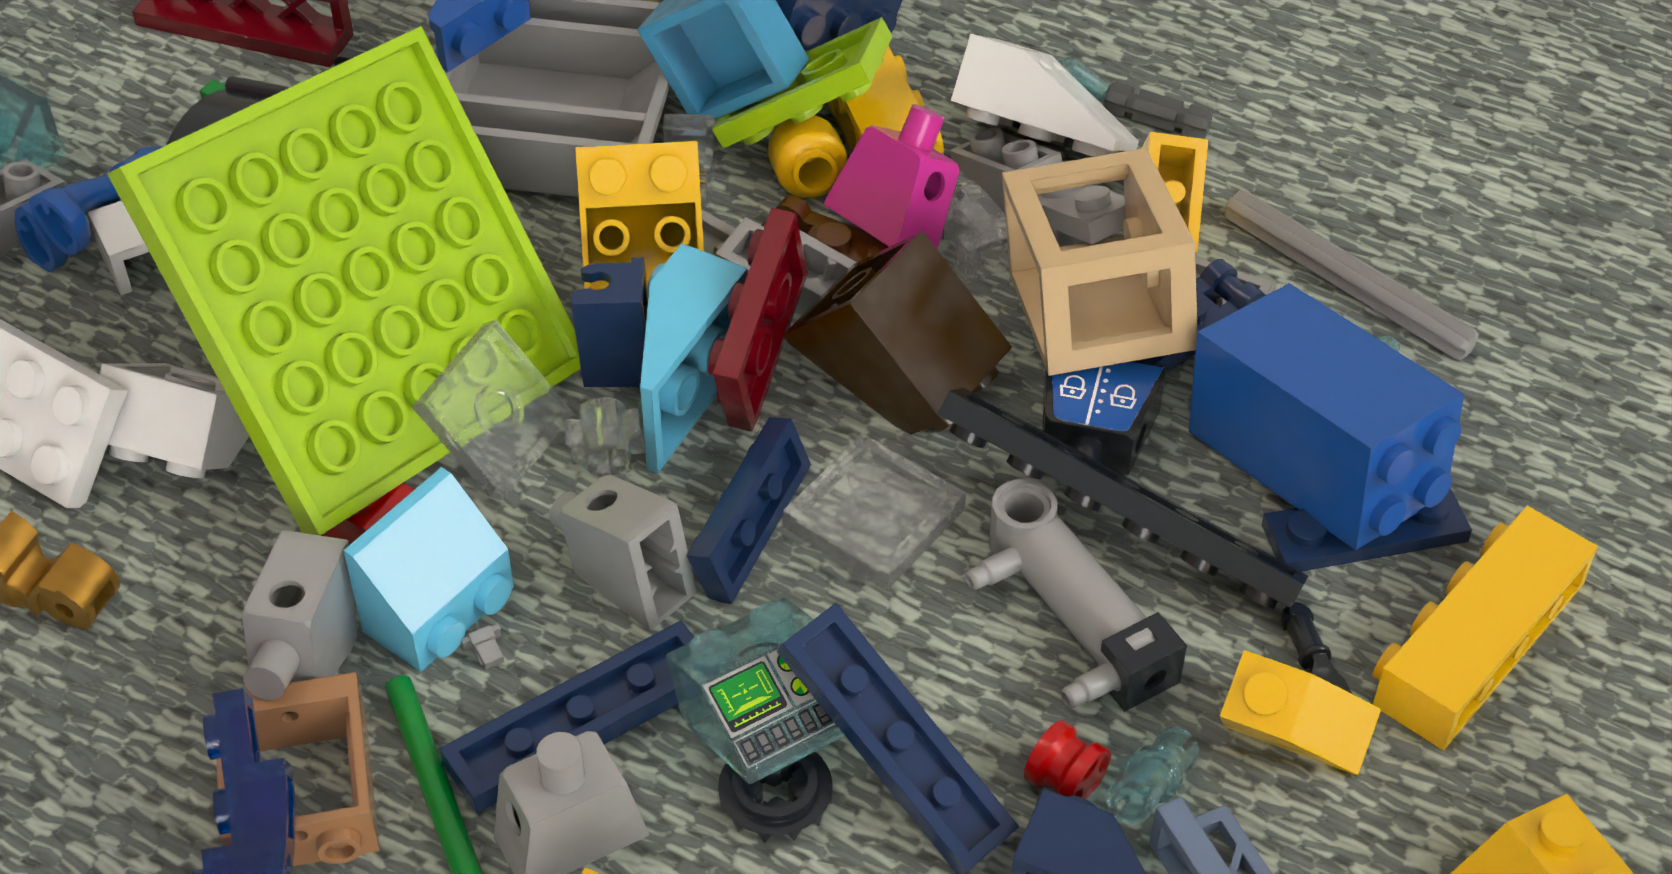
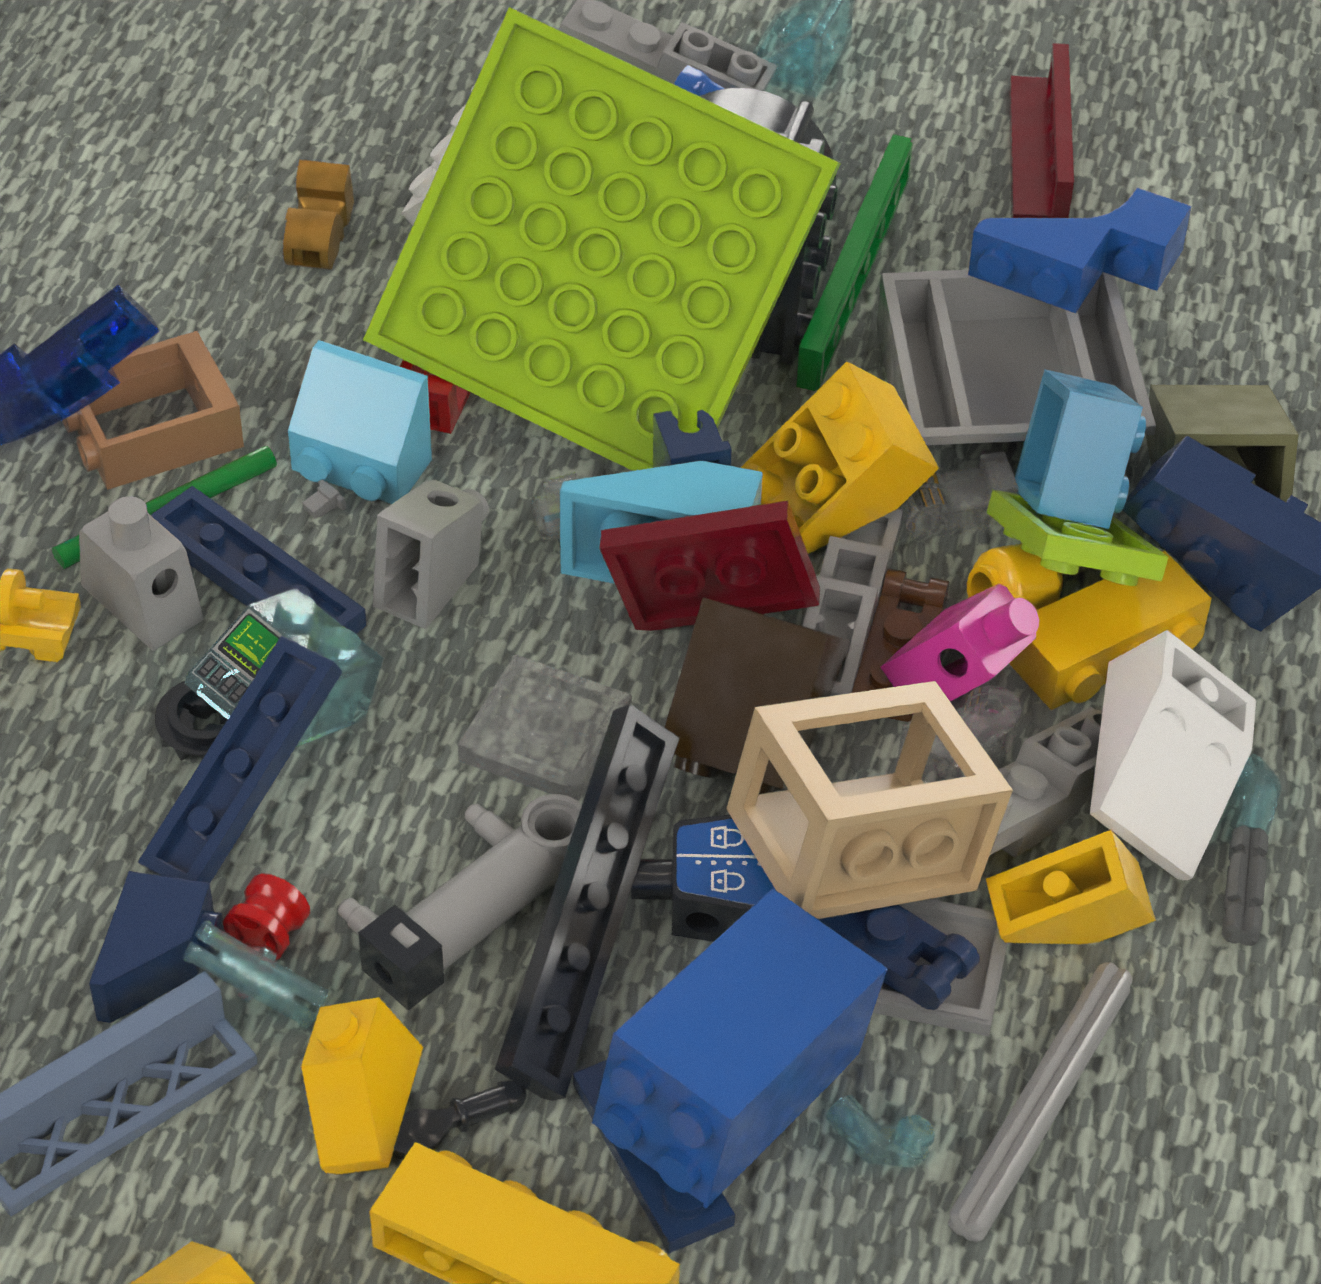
camera: 75 degrees right, 0 degrees up
light grey torso [242,529,357,700] -> none
clear tile [412,320,574,501] -> none
dark blue plate [686,417,811,604] -> none

